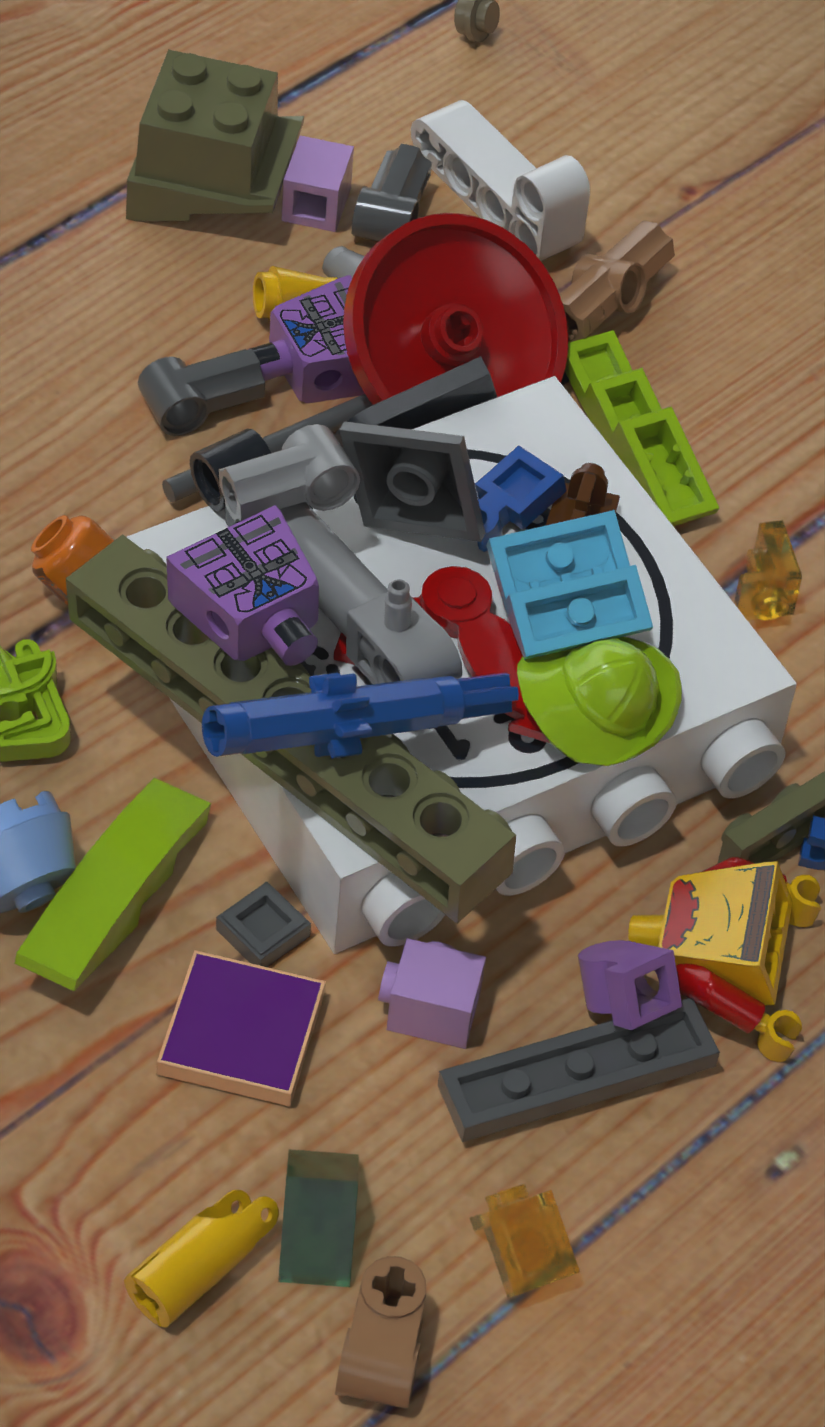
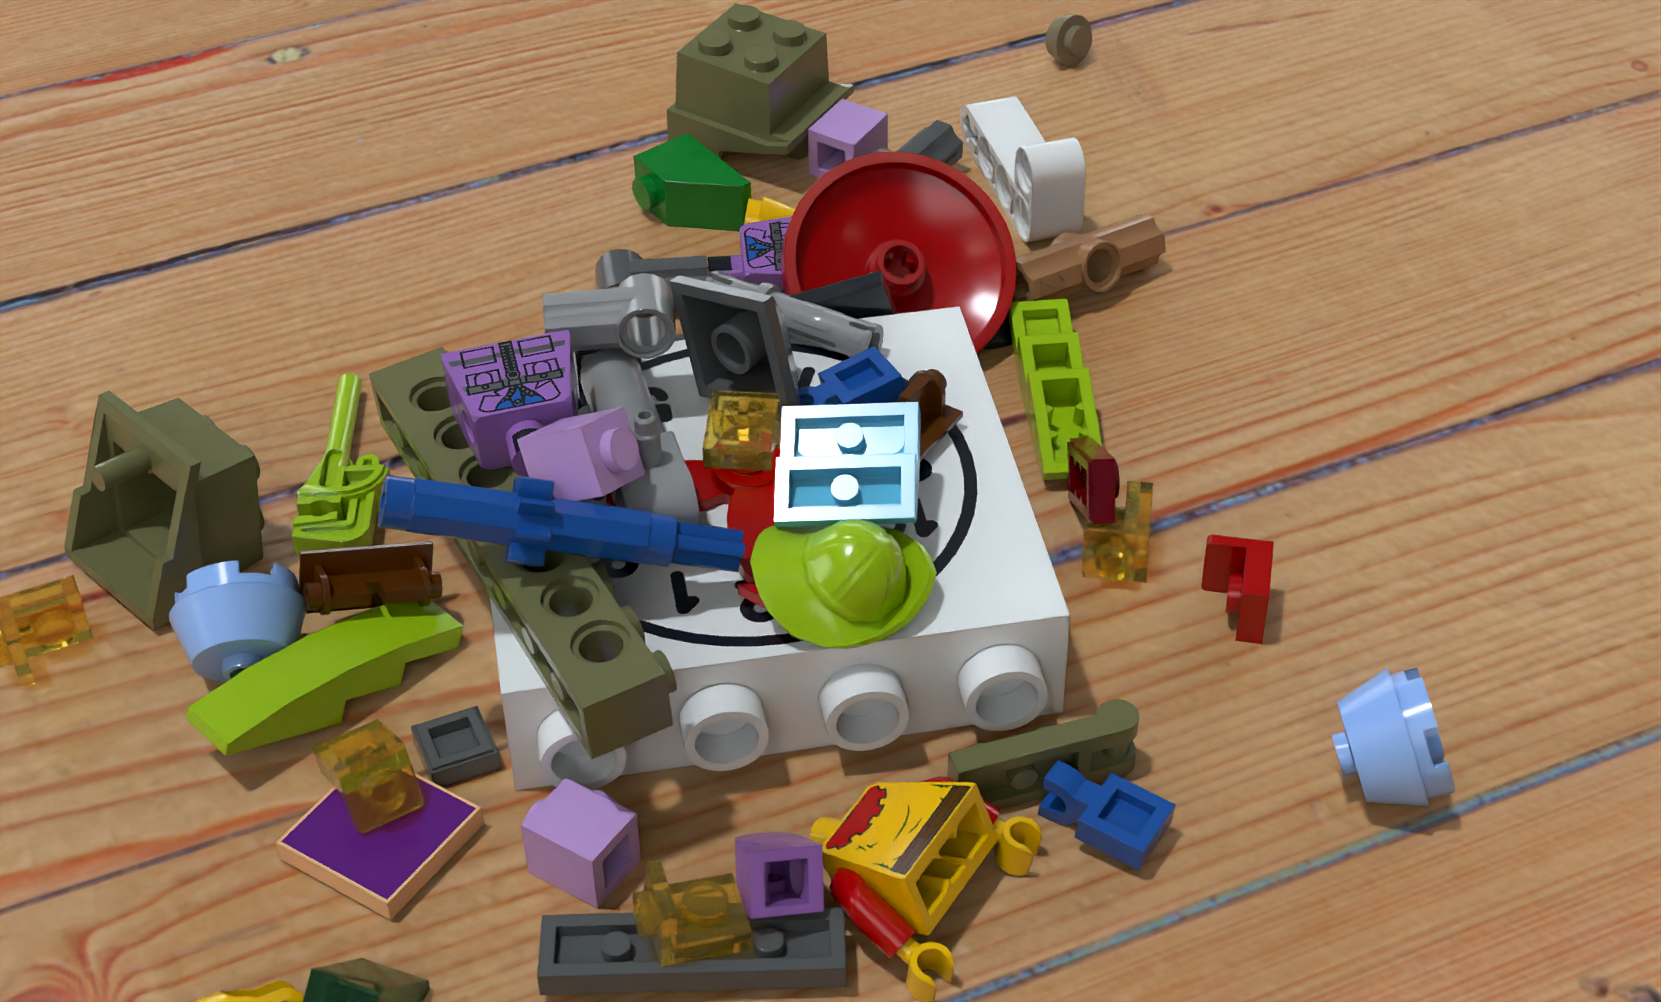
camera: 25 degrees right, 10 degrees down
none -> reddish brown hinge [299,541,443,615]
none -> clear yellow bracket [312,719,424,833]
none -> lavender brick [517,407,646,501]
none -> green slope [632,133,751,231]
none -> clear yellow bracket [632,859,751,967]
none -> clear yellow bracket [702,390,781,471]
none -> light grey pin [705,270,884,358]
none -> dark red plate [1067,437,1120,524]

